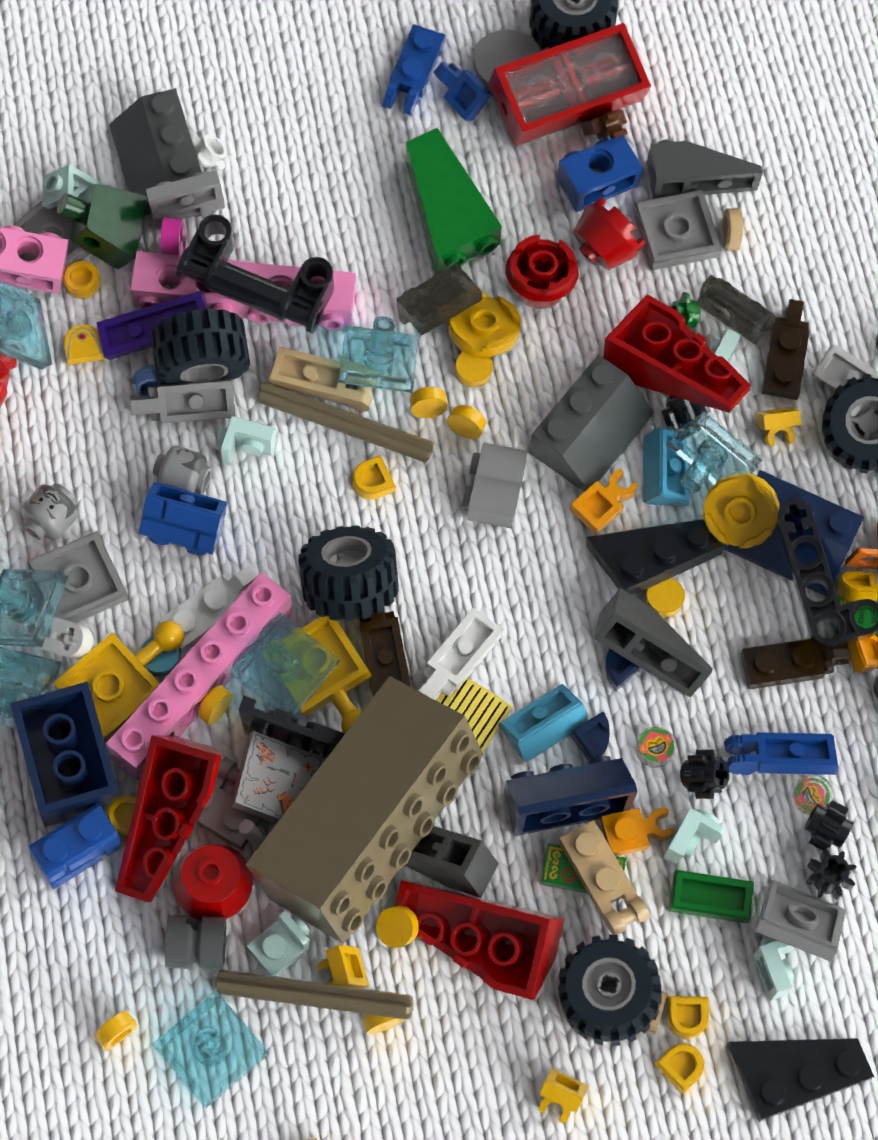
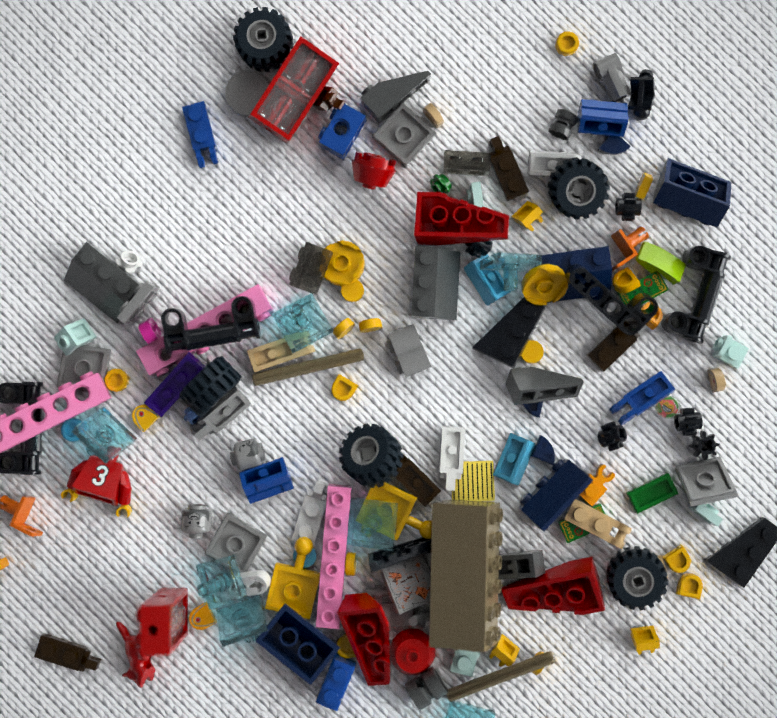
camera: 25 degrees left, 20 degrees up
dark green torso [57,184,147,270] -> none
light aqua bracket [217,416,276,465] -> none
yellow tile [376,906,419,948] -> none
green slope [405,128,502,275] -> none
blue plate [433,62,493,121] -> none
red cone [505,235,578,309] -> none
light orange plate [569,469,638,535] -> none
tile [636,726,676,768] -> none
light aqua bracket [663,808,725,866] -> none

